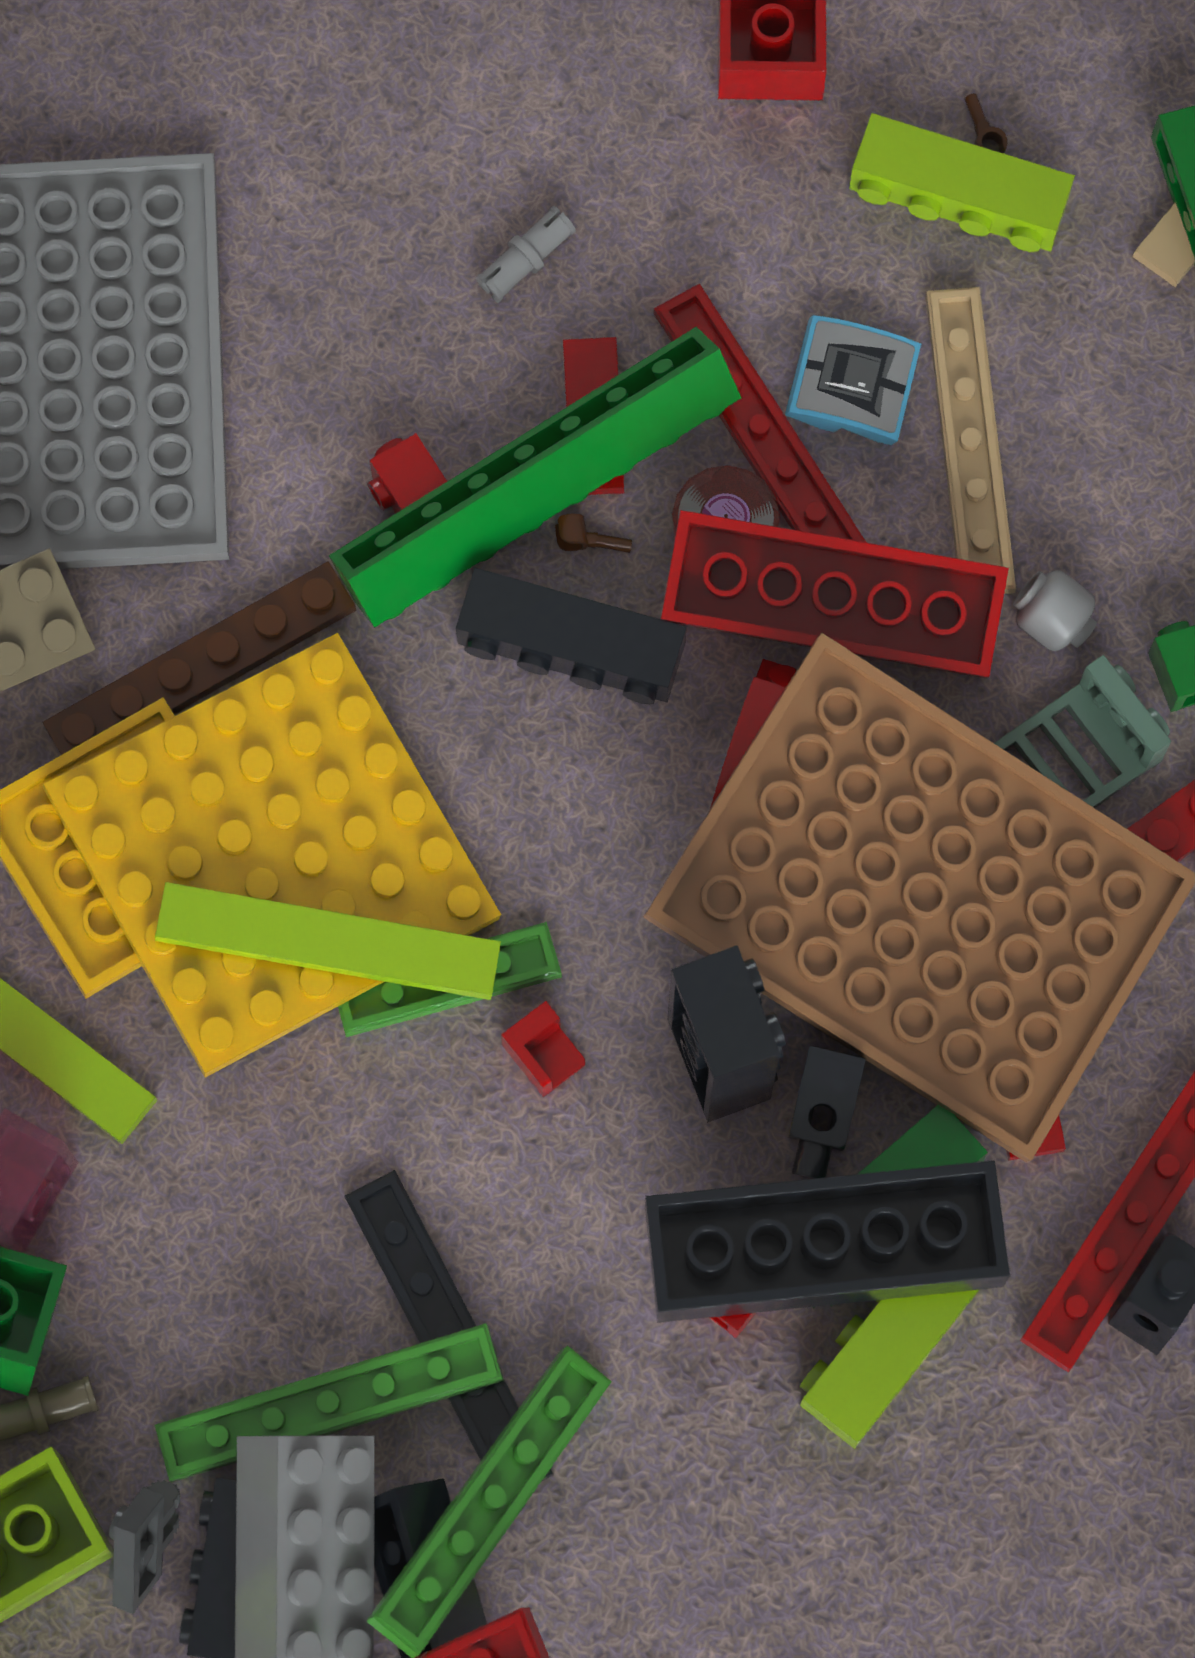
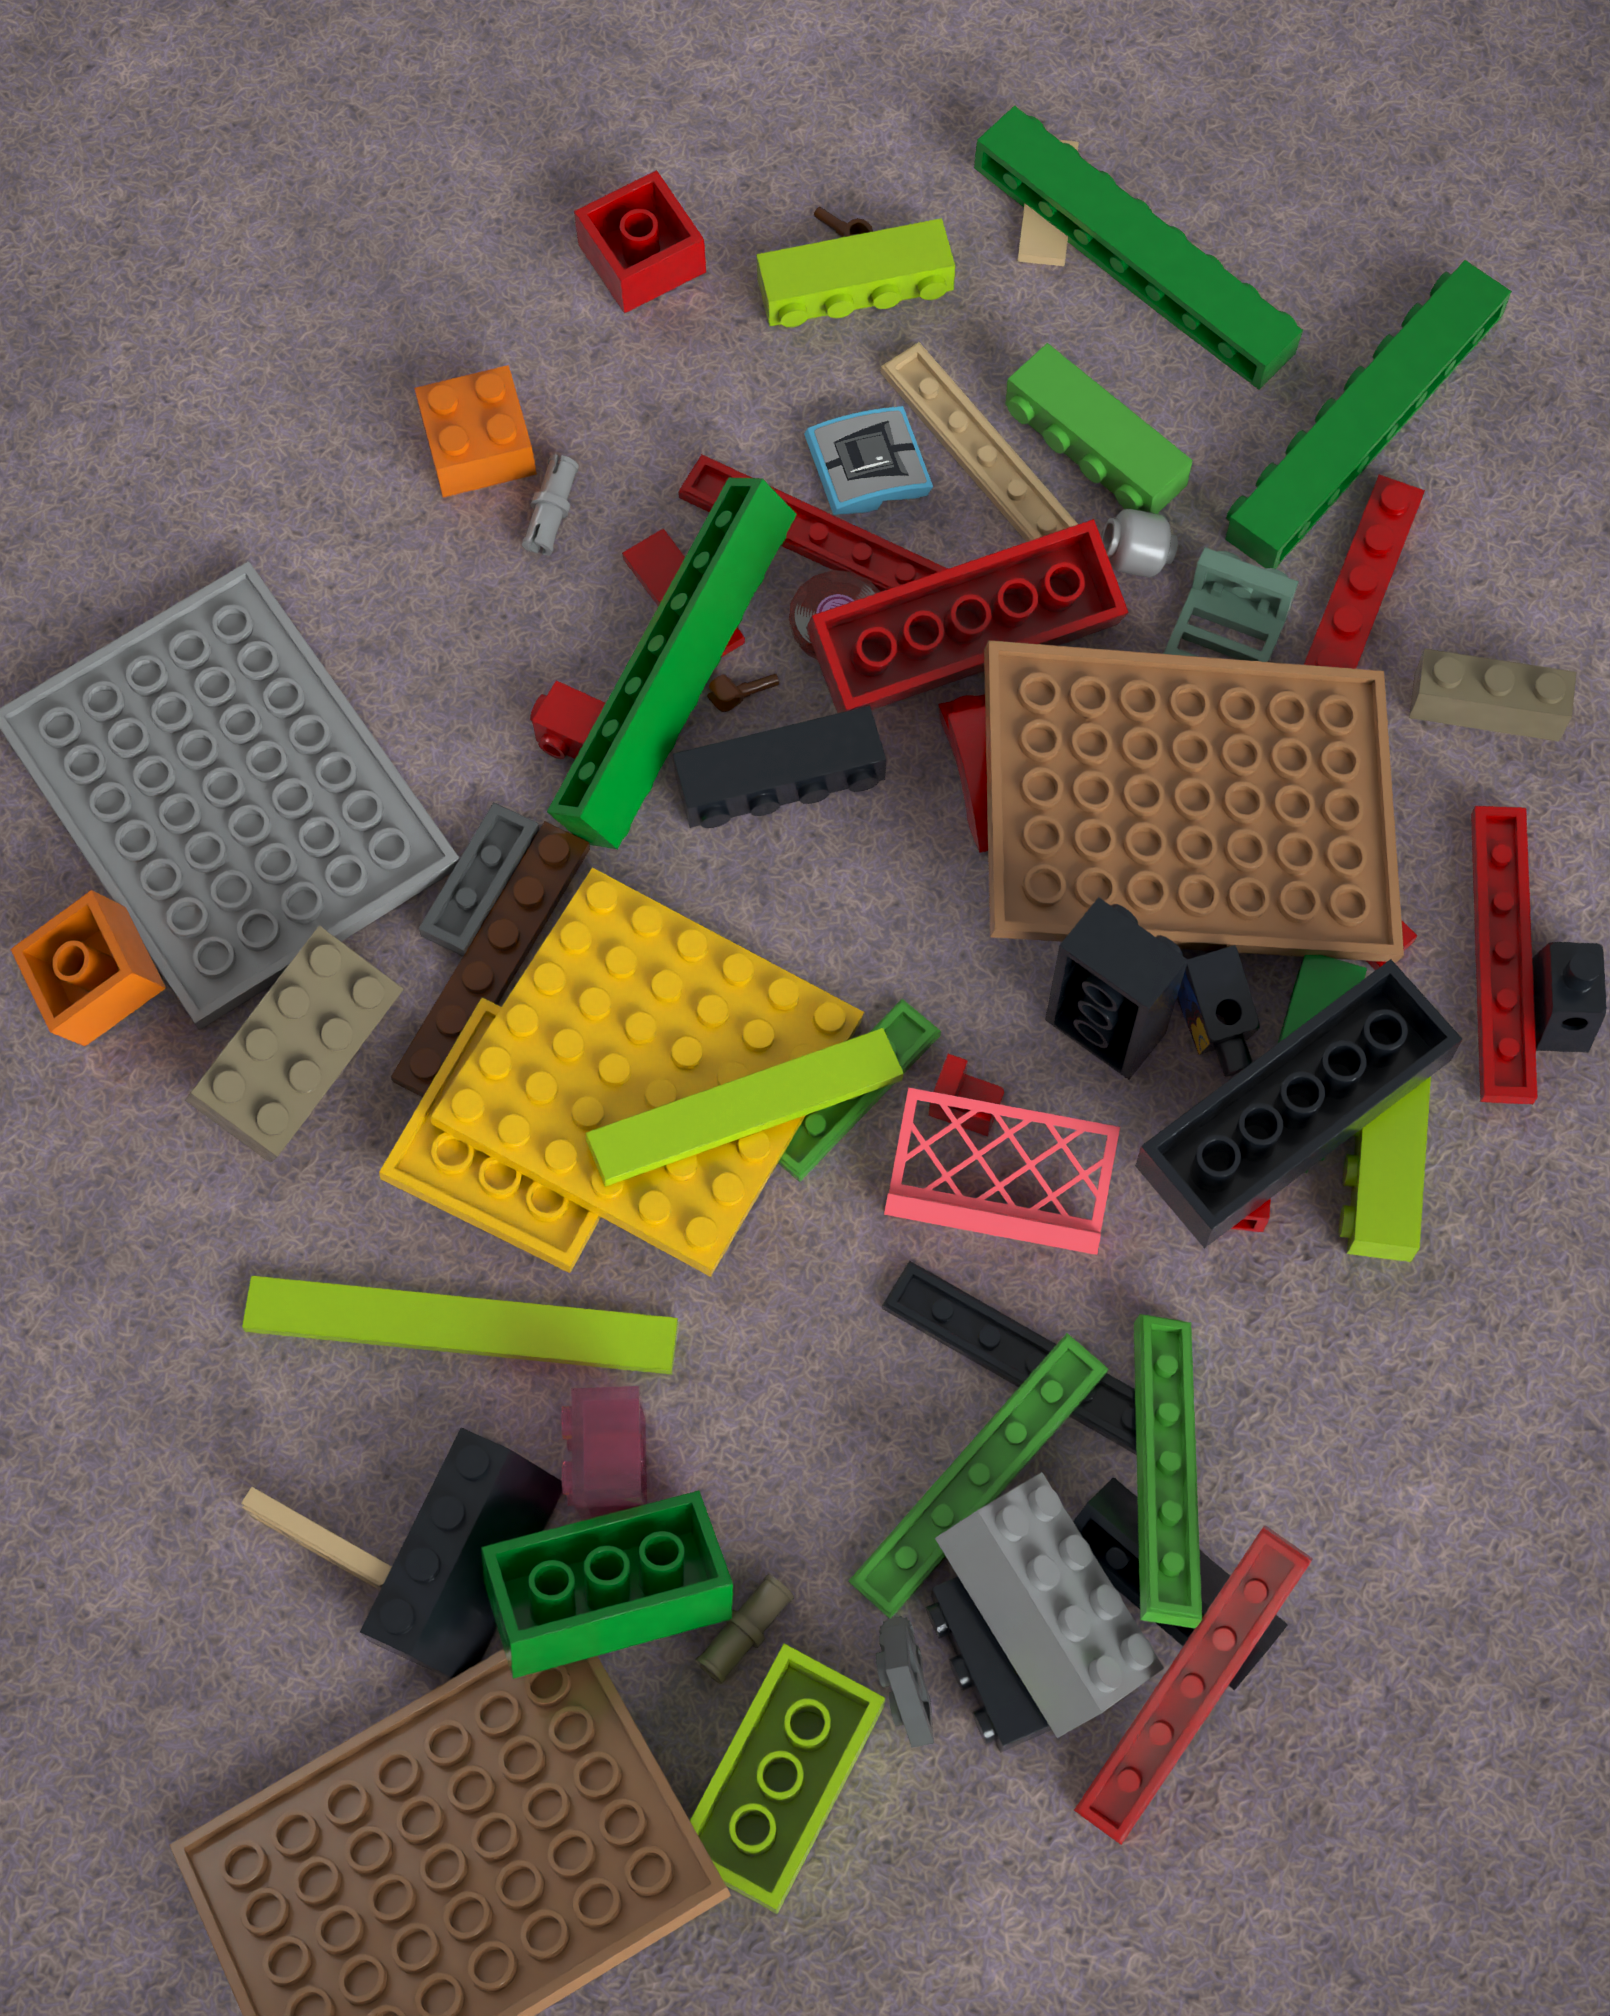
camera: 30 degrees left, 5 degrees down
none -> orange brick [414,365,537,498]
none -> dark grey plate [419,802,540,956]
none -> coral fence [884,1087,1120,1255]
none -> bright green brick [1005,343,1193,514]

